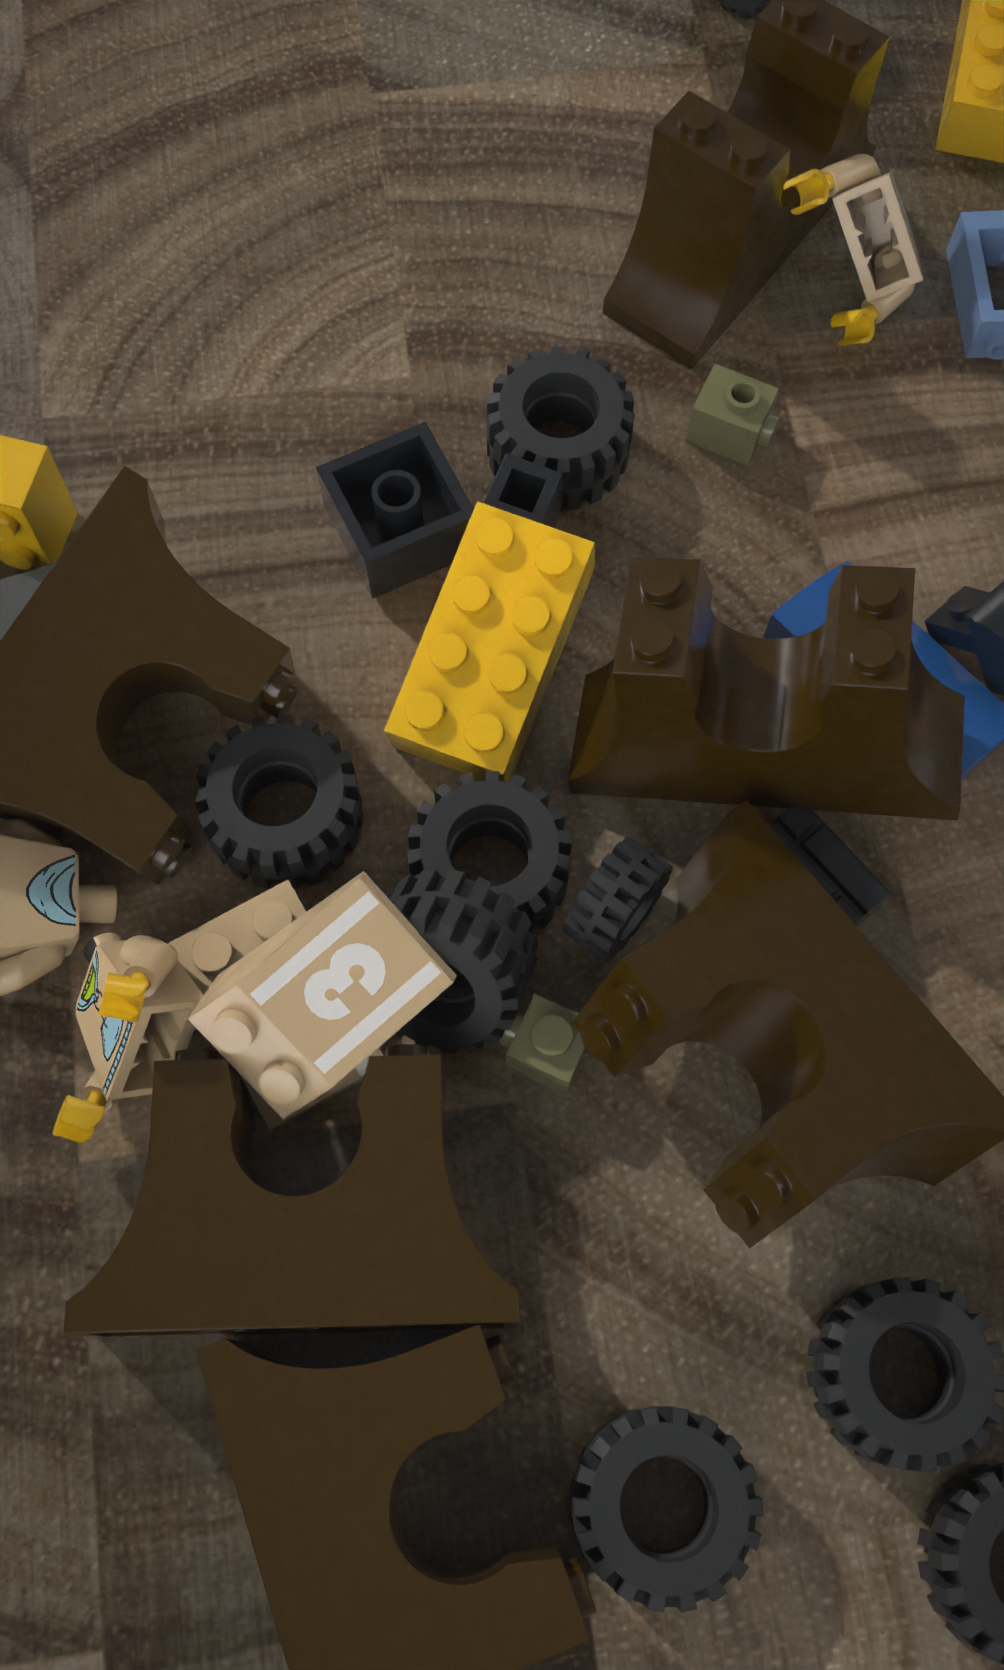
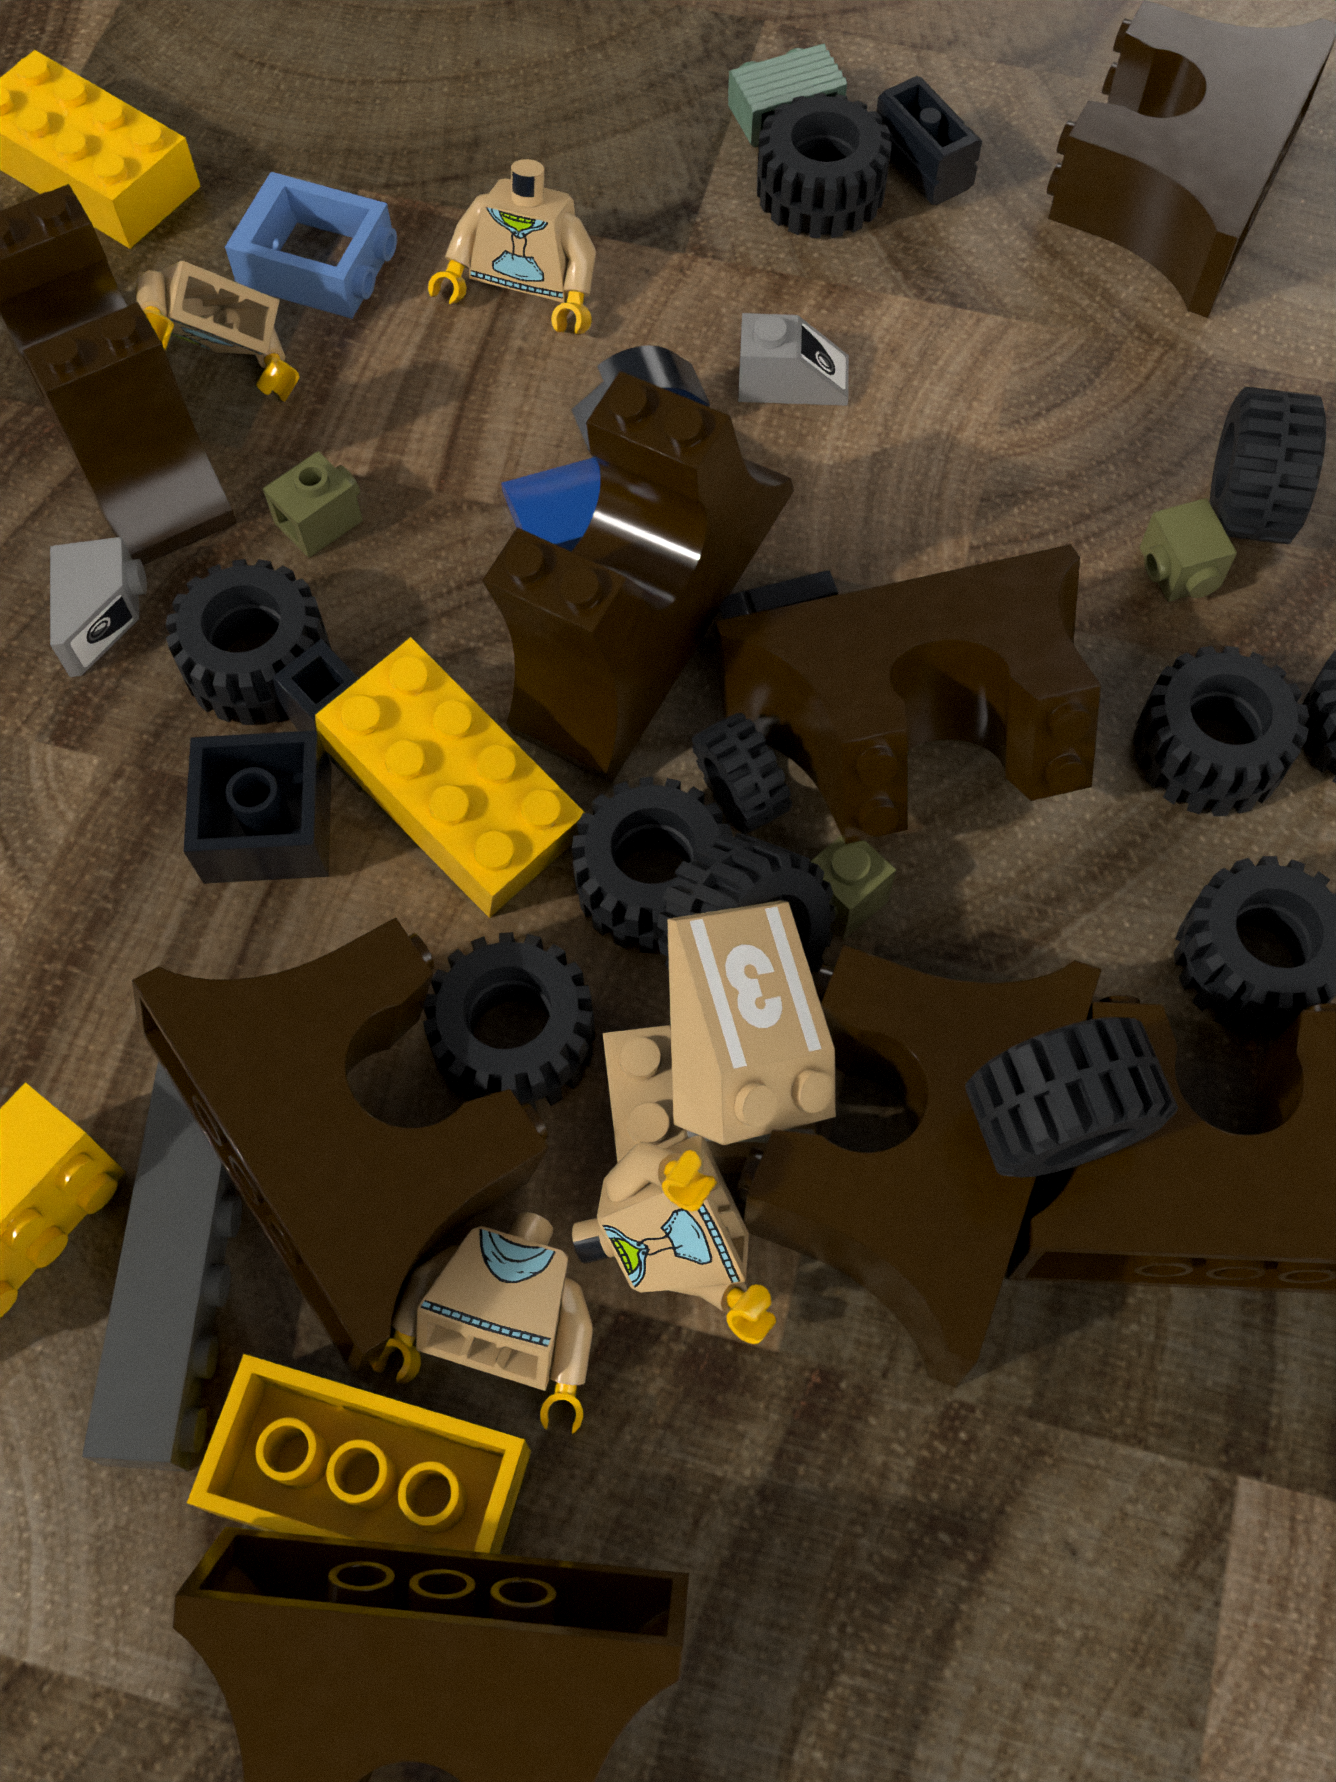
camera: 65 degrees left, 5 degrees down
none -> light grey slope [50,537,147,677]
none -> black tyre [965,1017,1178,1177]

